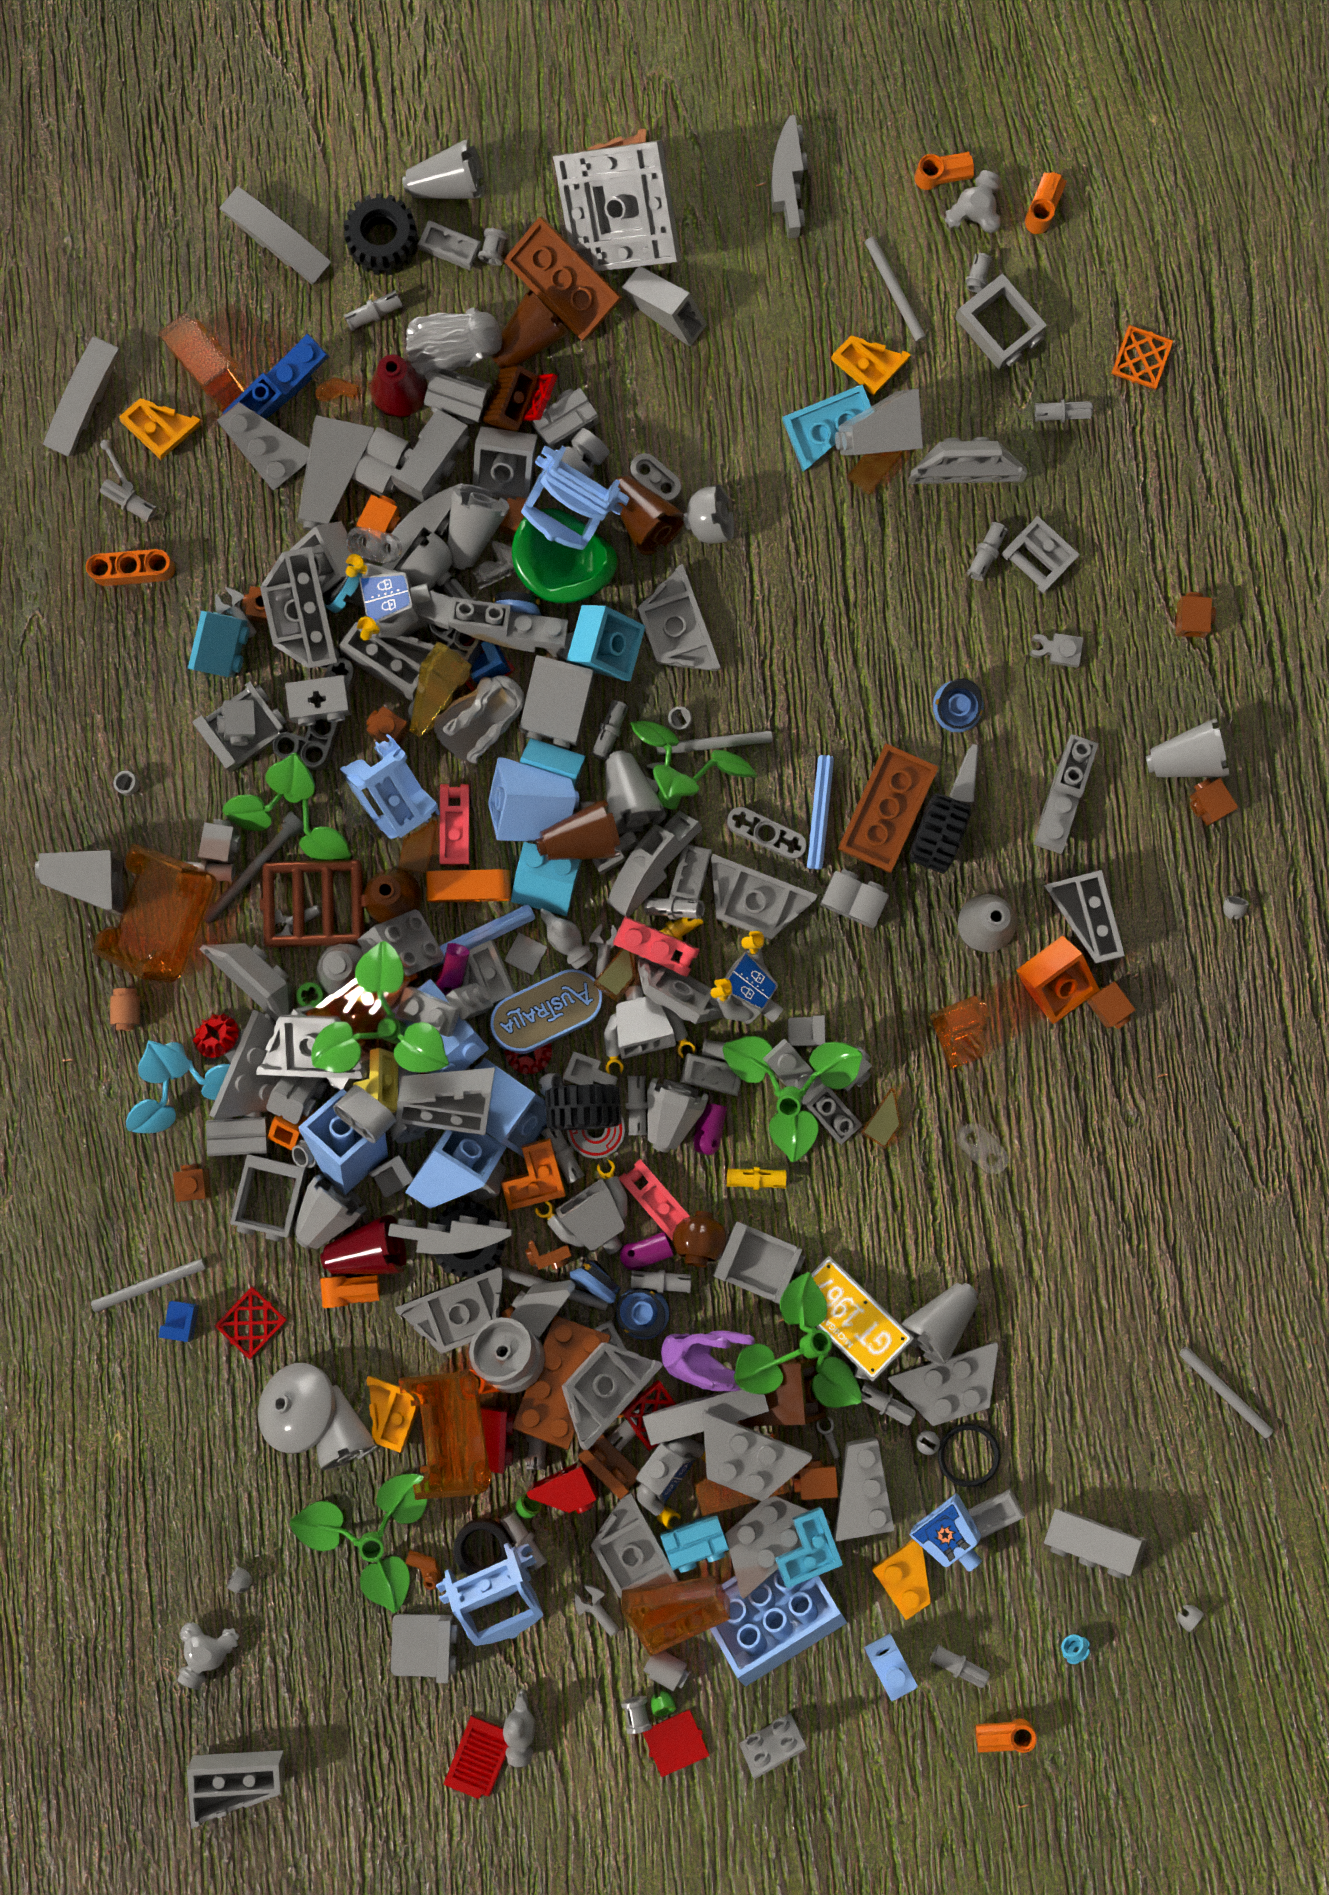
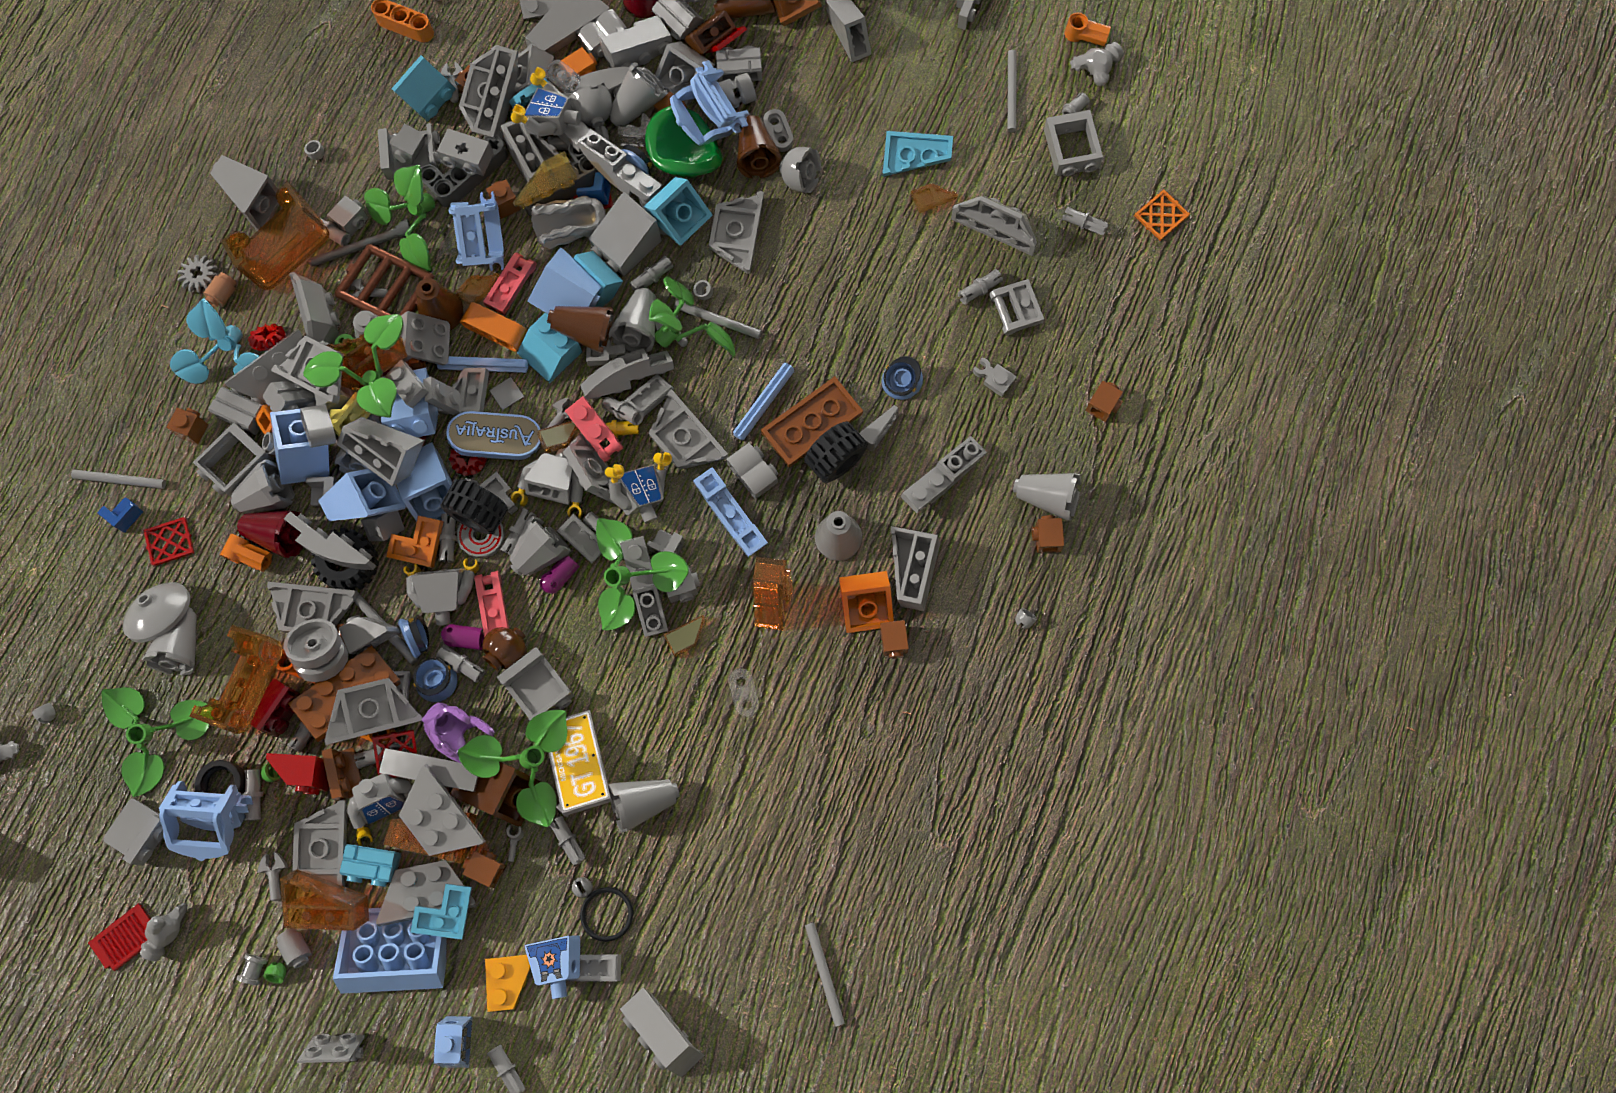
camera: 35 degrees right, 10 degrees down
light orange wing [366,1376,423,1453] -> none
dark orange arm [405,1549,442,1590] -> none
magenta piece [436,943,470,996] -> none
dark orange bracket [525,1239,572,1270] -> none
light grey animal [540,908,593,969] -> none
red piece [642,1708,710,1777] -> none
light grey beam [727,807,806,860] -> none
yellow pin [727,1167,786,1190] -> none
light orange wing [831,335,911,396] -> none
light grey wedge [833,1437,894,1542] -> none
light grey slope [835,389,923,455] -> none
light grey wing [887,1342,998,1426] -> none
orange piece [1025,172,1067,234] -> none
none -> light grey gear [177,255,218,293]
none -> light blue slope [693,467,768,557]

